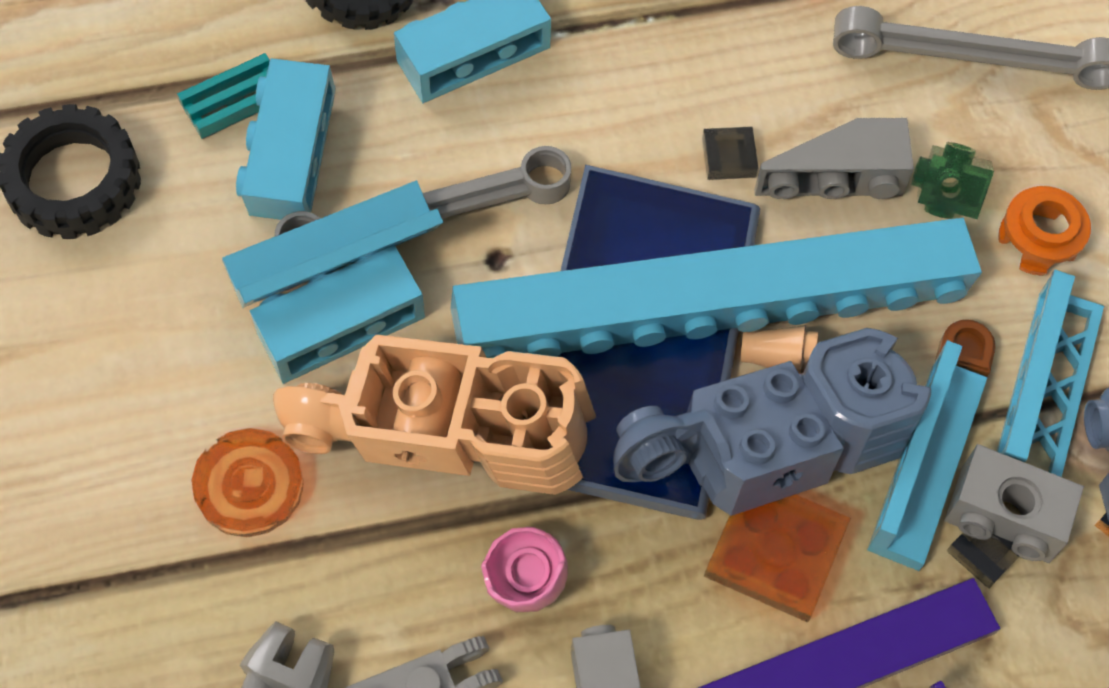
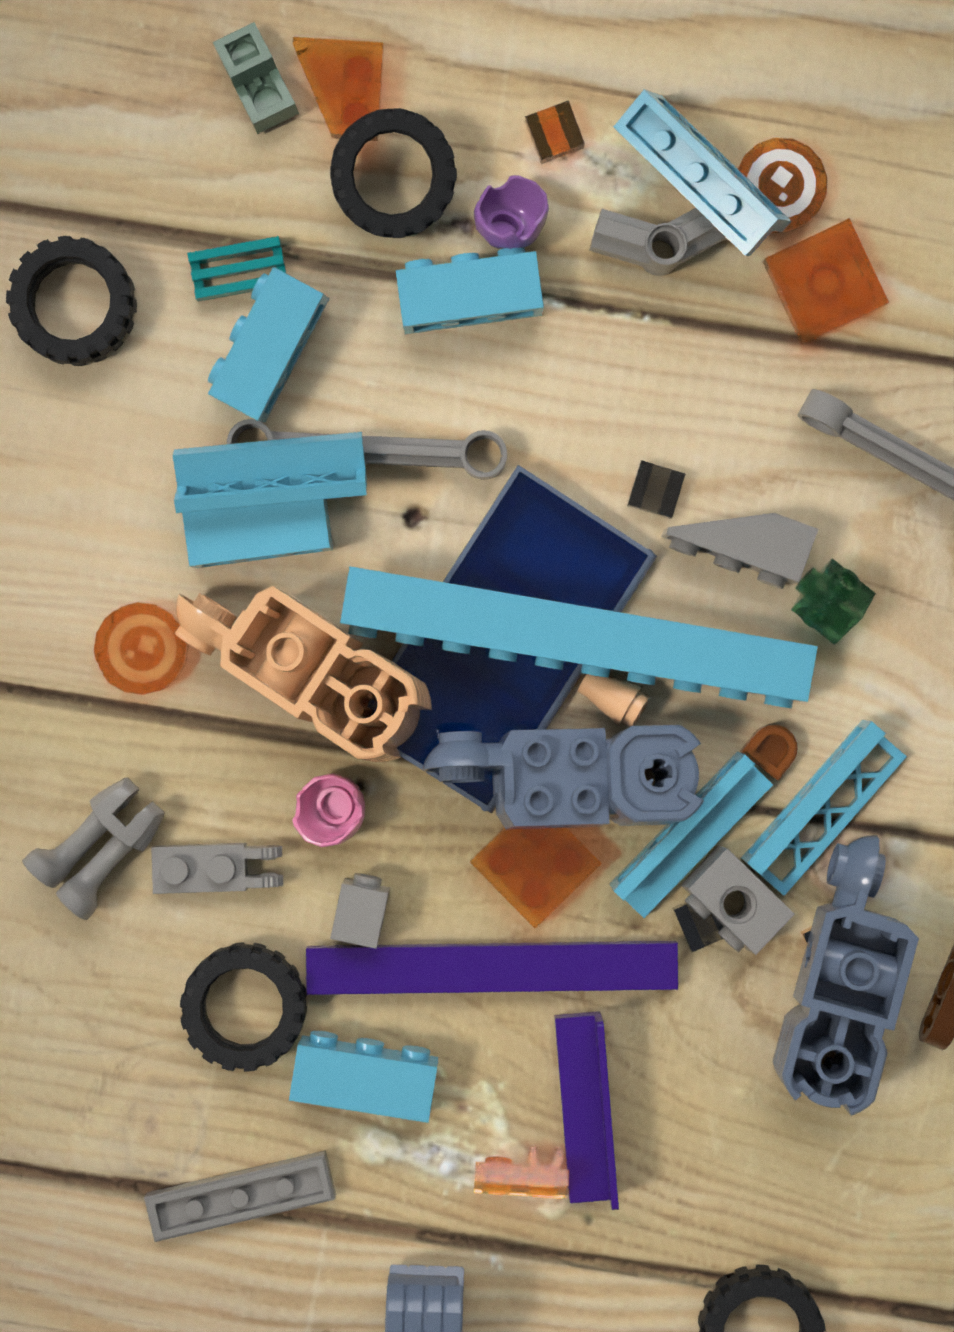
camera: 20 degrees right, 25 degrees up
orange piece [998,186,1091,276] -> none

